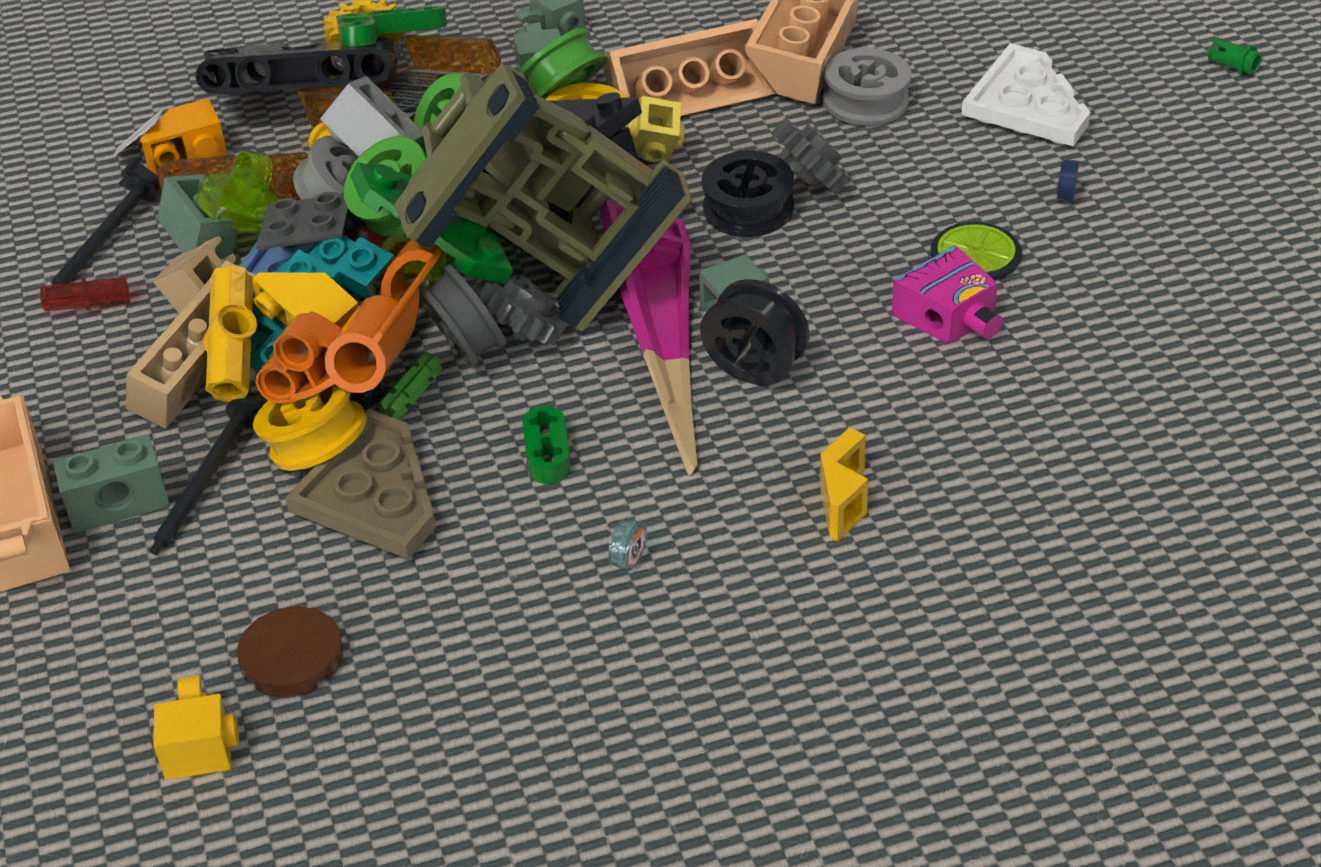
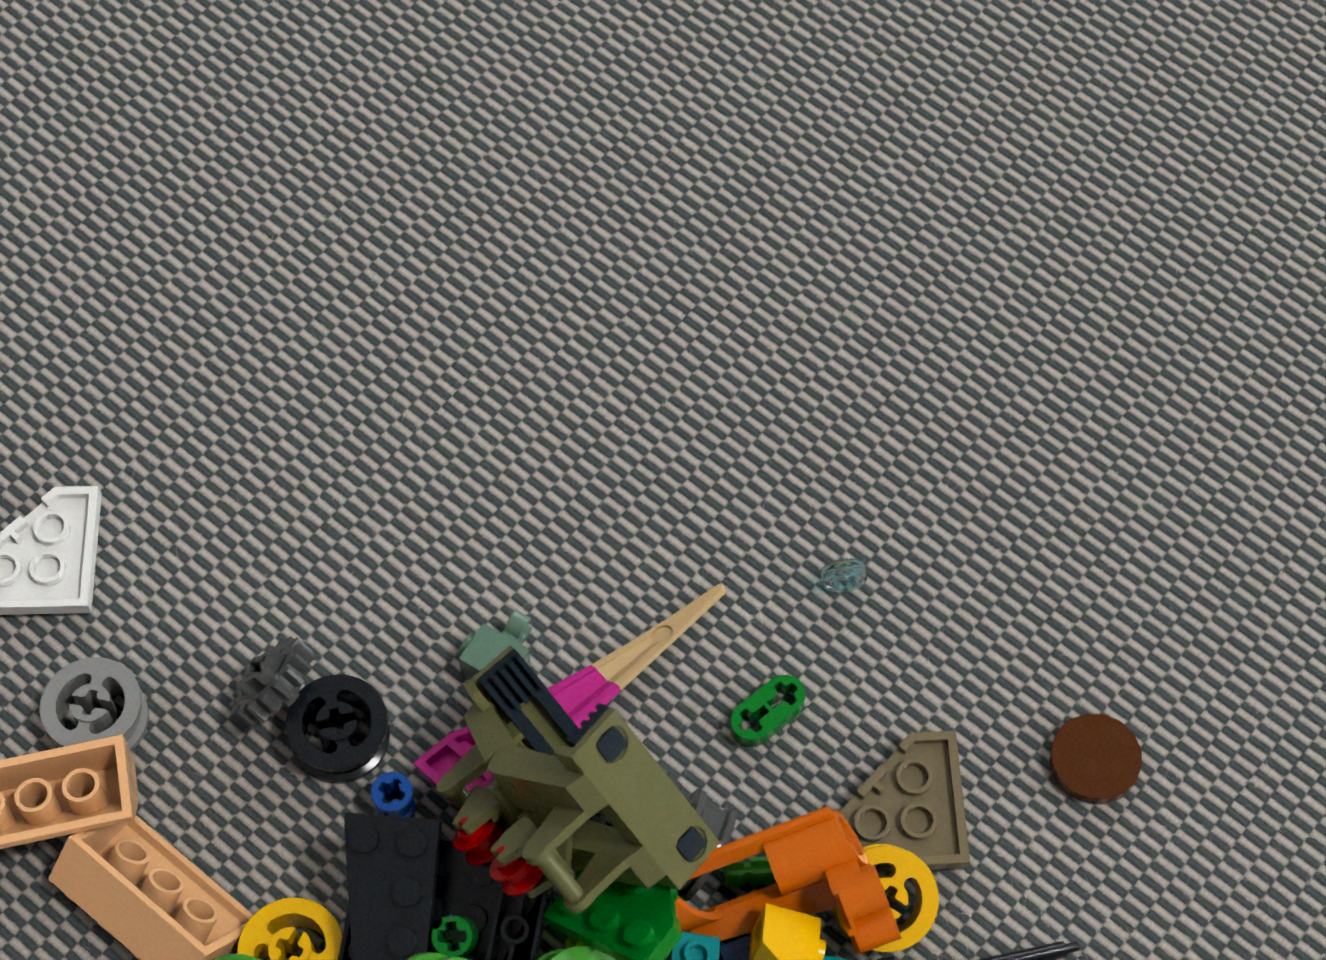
camera: 125 degrees left, 20 degrees up
yellow brick [154,675,240,781] -> none
light yellow brick [625,96,685,162] -> none
black wheel [700,279,810,386] -> none
yellow slope [820,427,868,542] -> none
dark pink torso [892,245,1003,343] -> none
lime wheel [930,222,1022,280] -> none
dark blue tile [1057,159,1079,203] -> none

